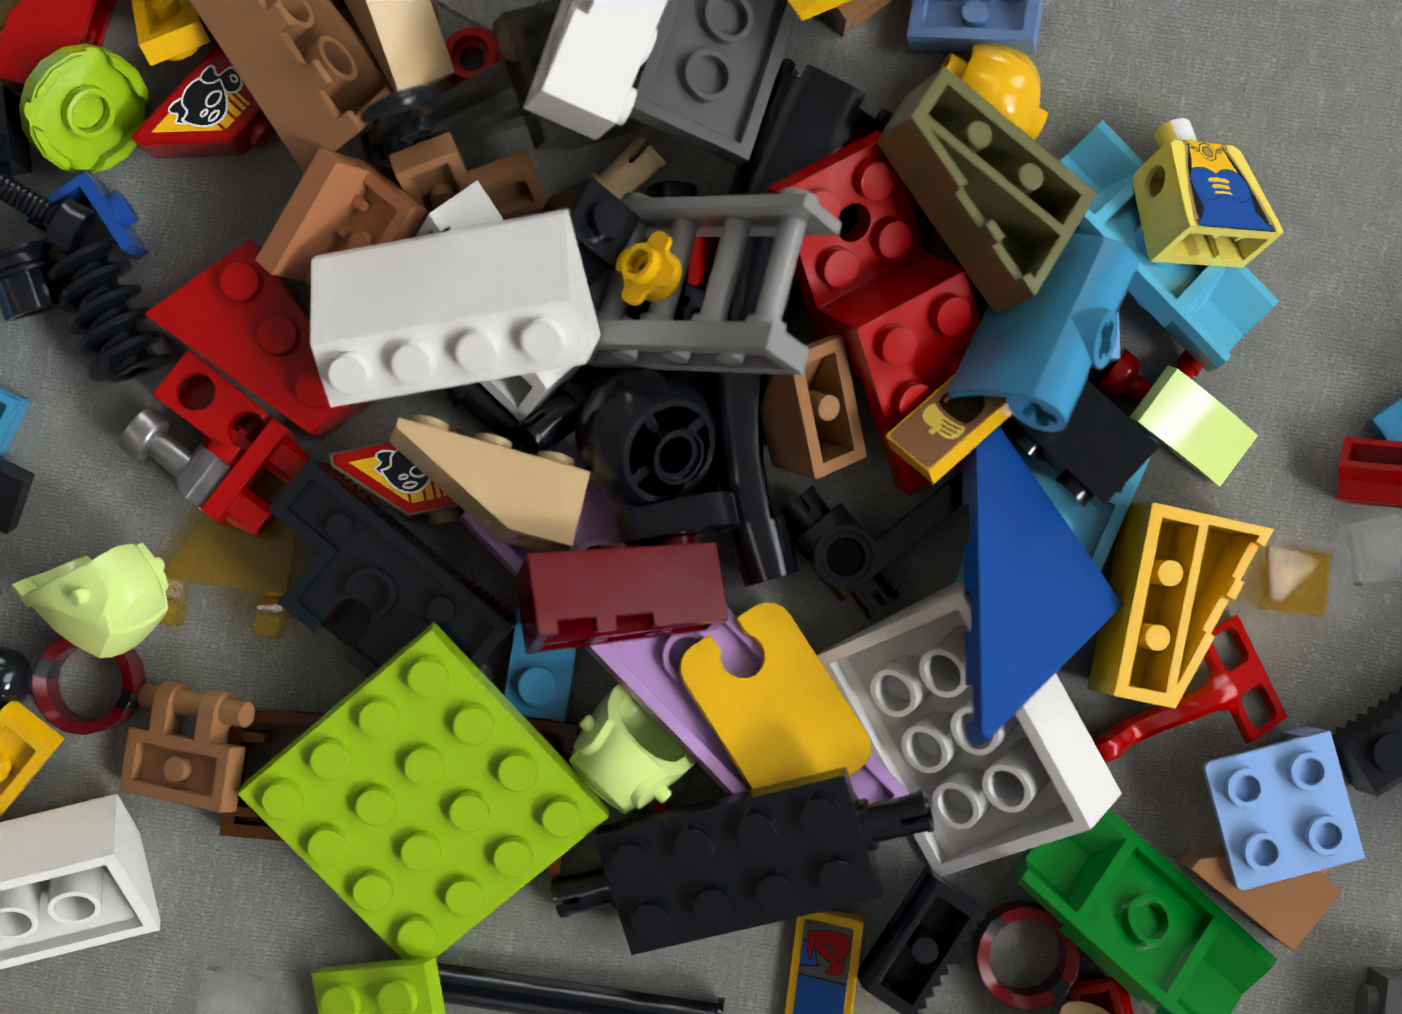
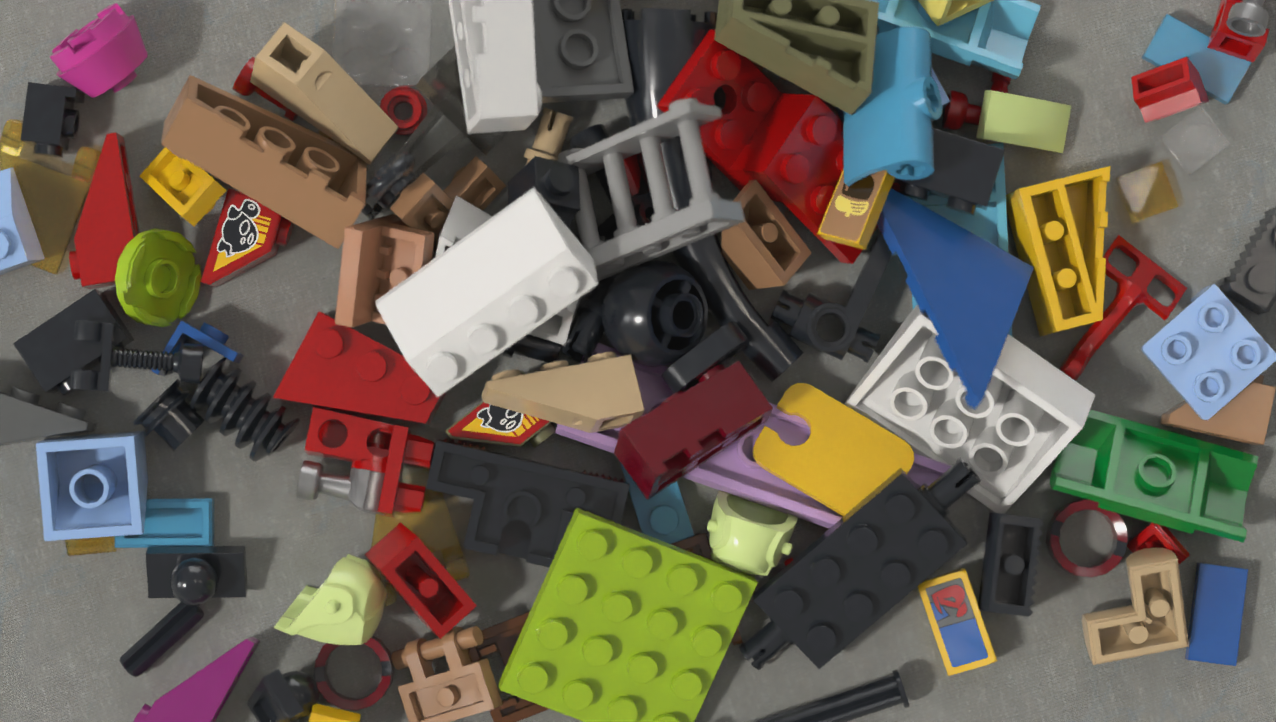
camera: 30 degrees left, 0 degrees up
yellow plate [615,231,682,306] -> none
none -> red brick [364,522,477,639]

